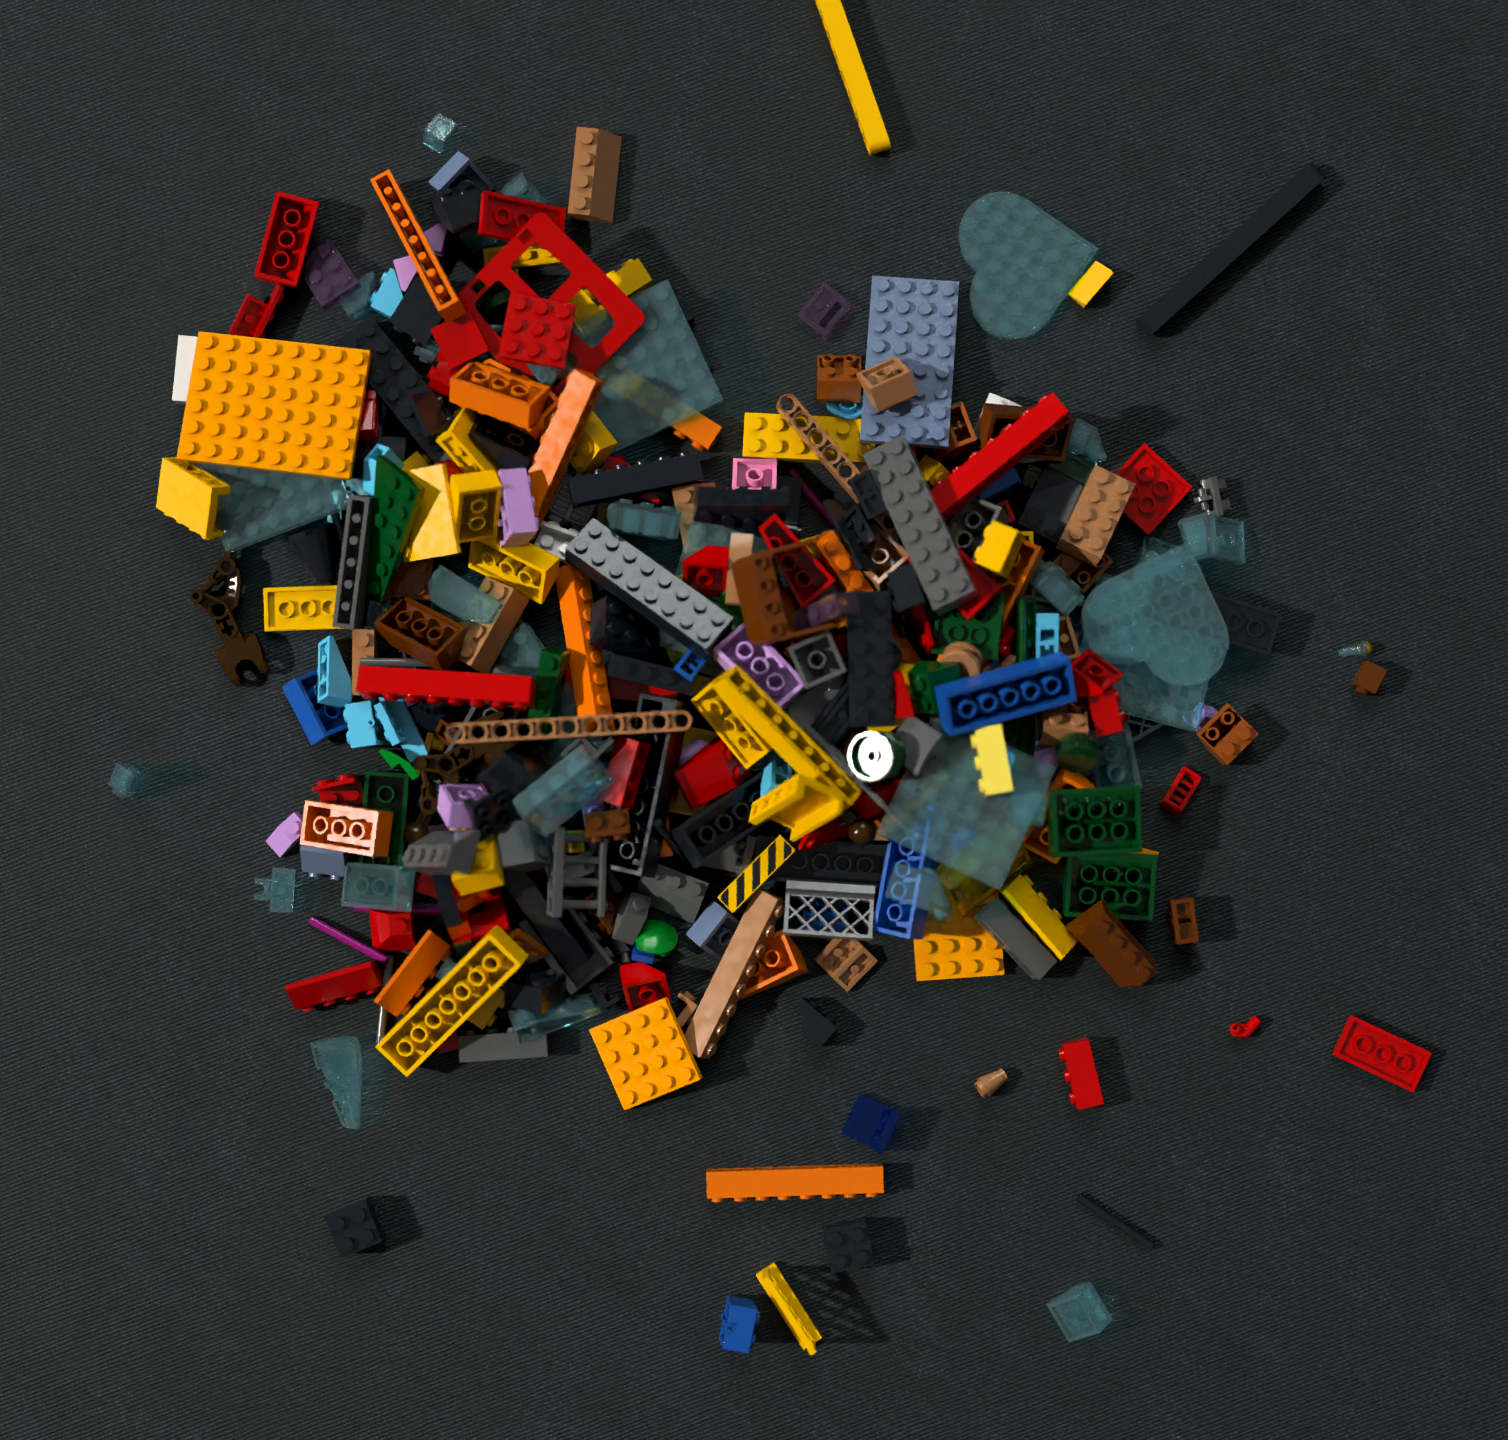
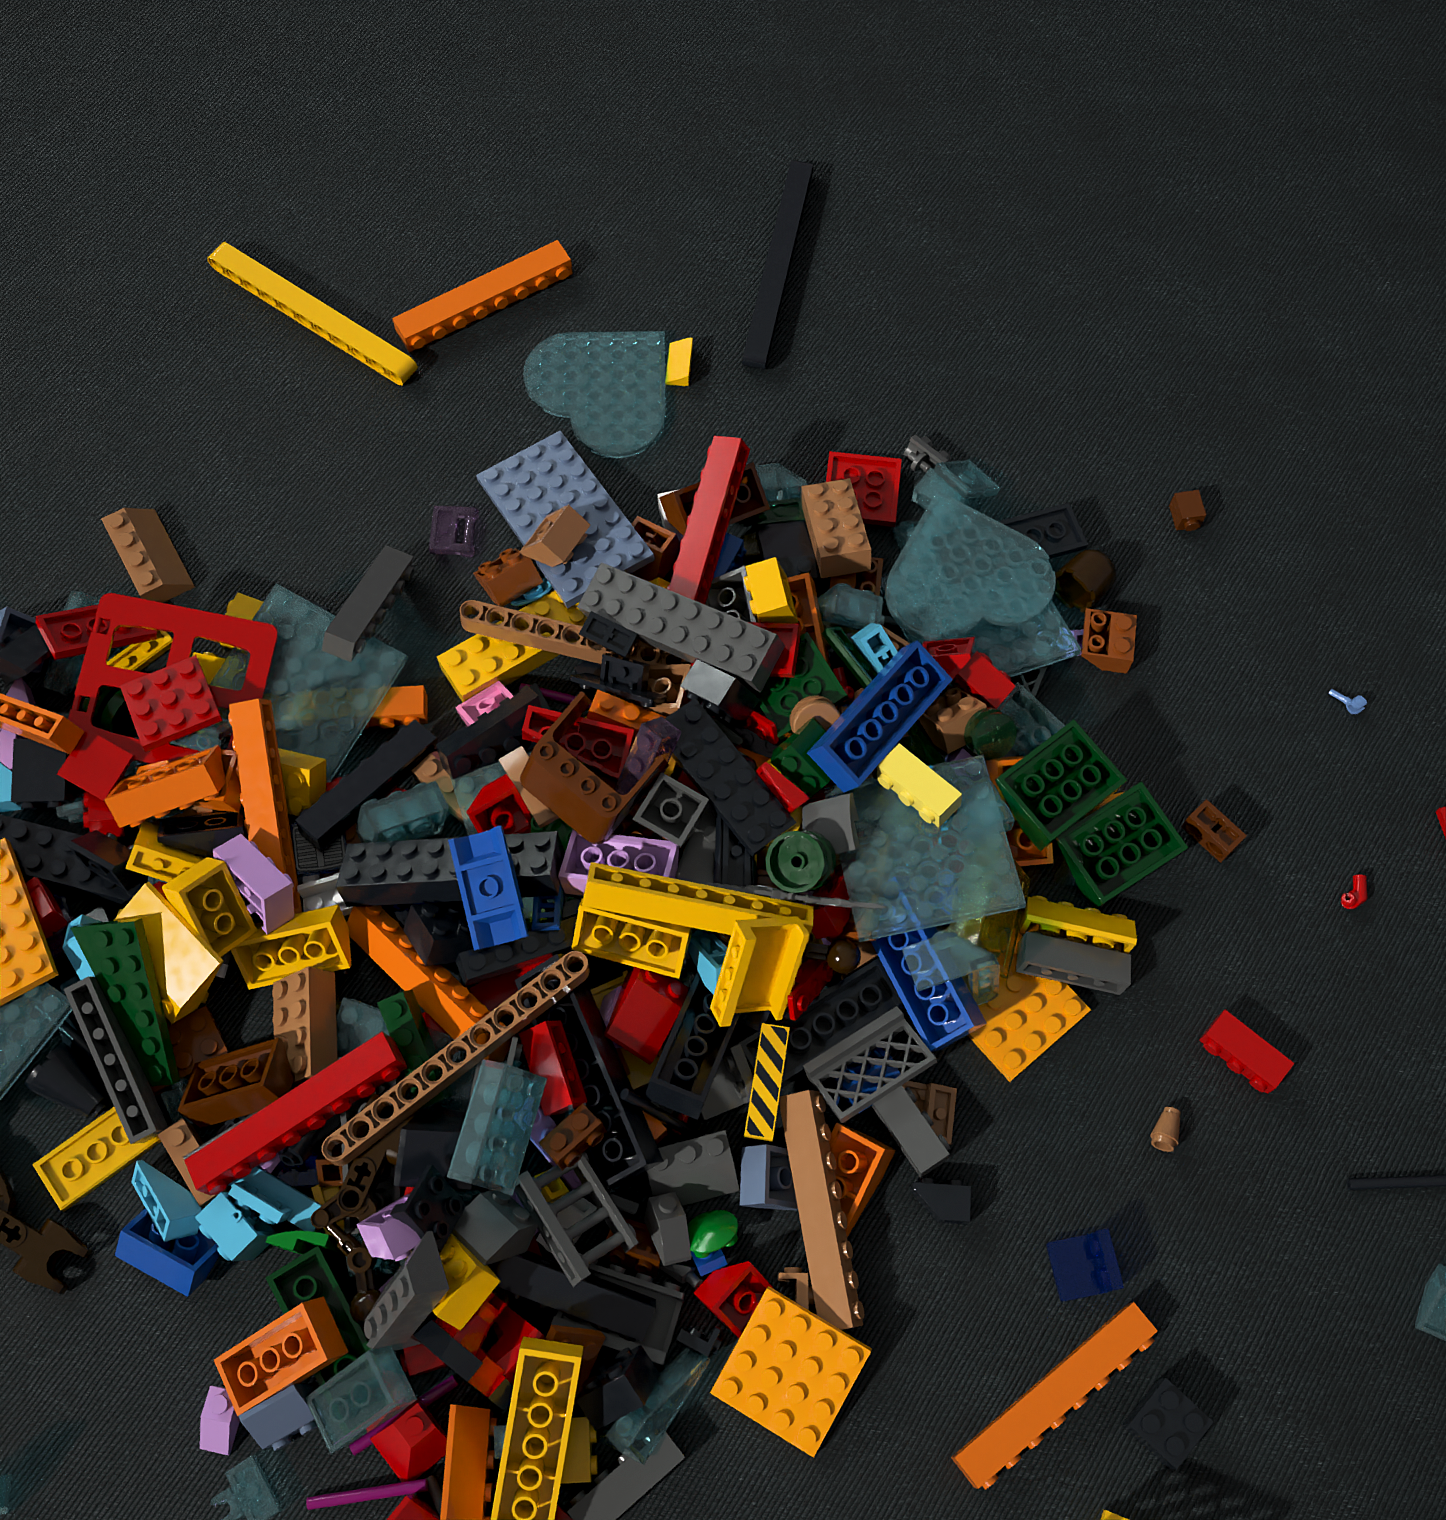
camera: 40 degrees left, 20 degrees down
red bracket [312,774,364,806] -> none
clear light blue wedge [428,564,503,624] -> none
reddish brown slope [1066,900,1158,987] -> none
red slope [1159,766,1203,816] -> none
clear light blue piece [1338,641,1372,657] -> none
none -> dark grey brick [322,545,415,662]
none -> orange brick [392,240,573,352]
none -> blue piece [448,825,529,950]
none -> dark grey brick [872,1085,951,1178]
none -> dark brown cylinder [1052,549,1116,612]
none -> medium blue hand [1329,689,1367,714]

